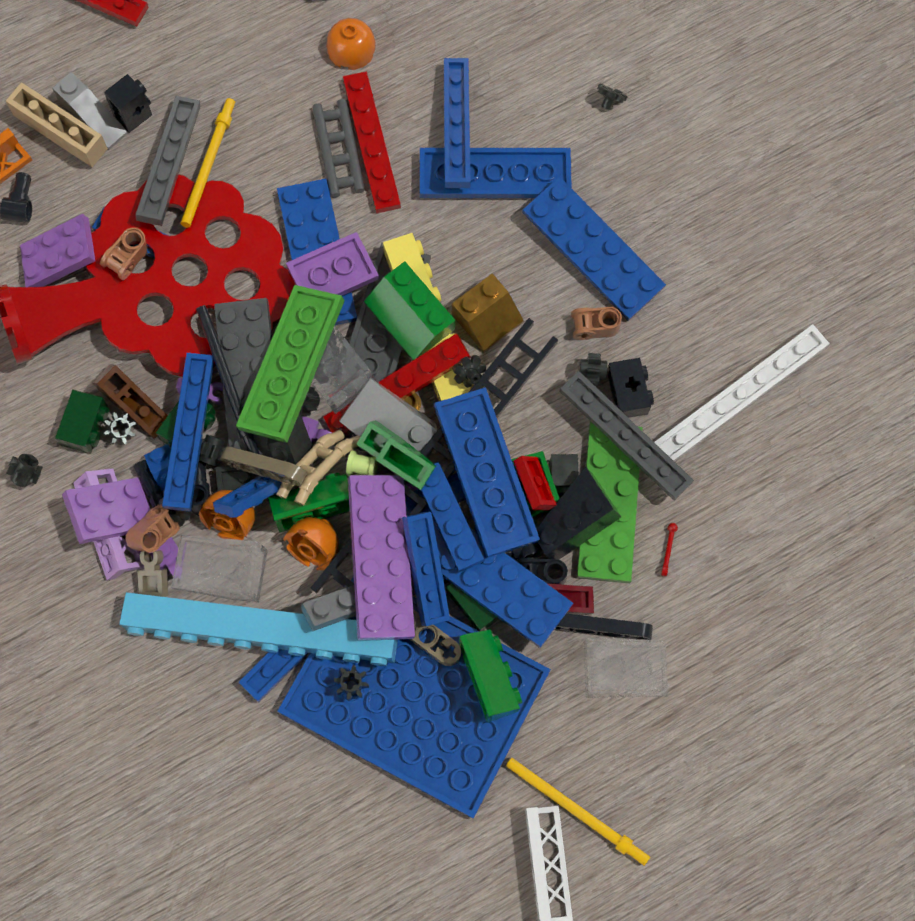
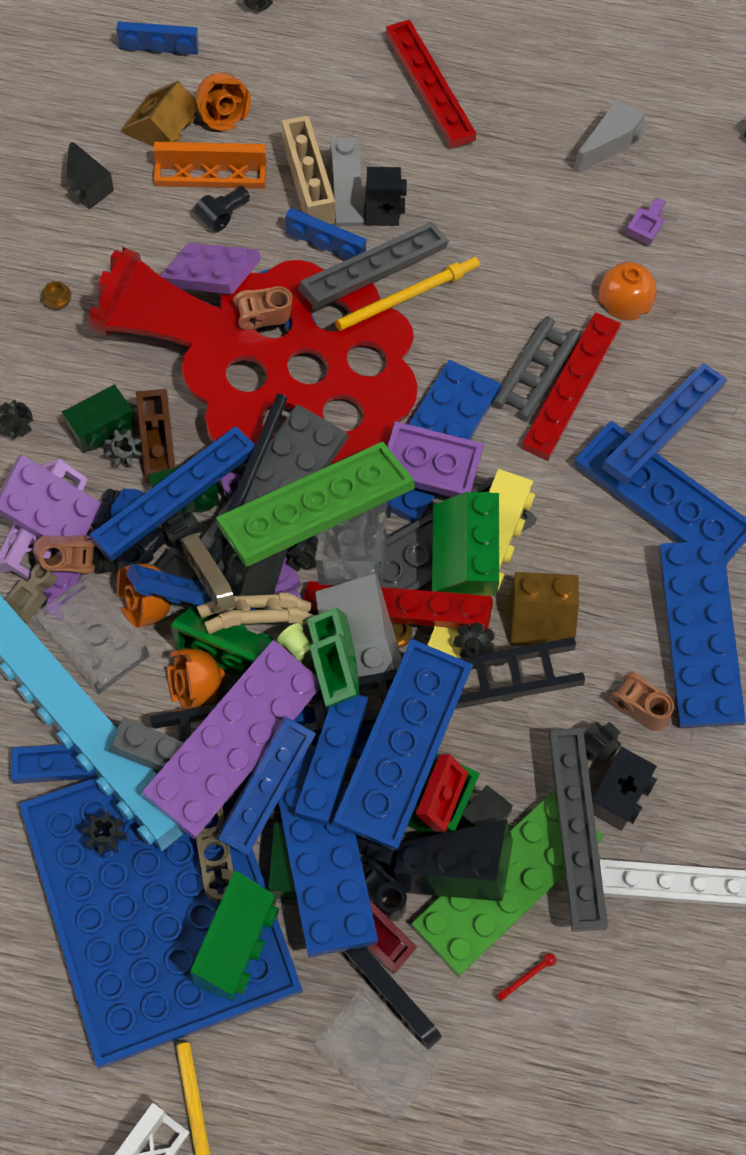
camera: 40 degrees right, 10 degrees down
none -> blue plate [285,207,367,260]

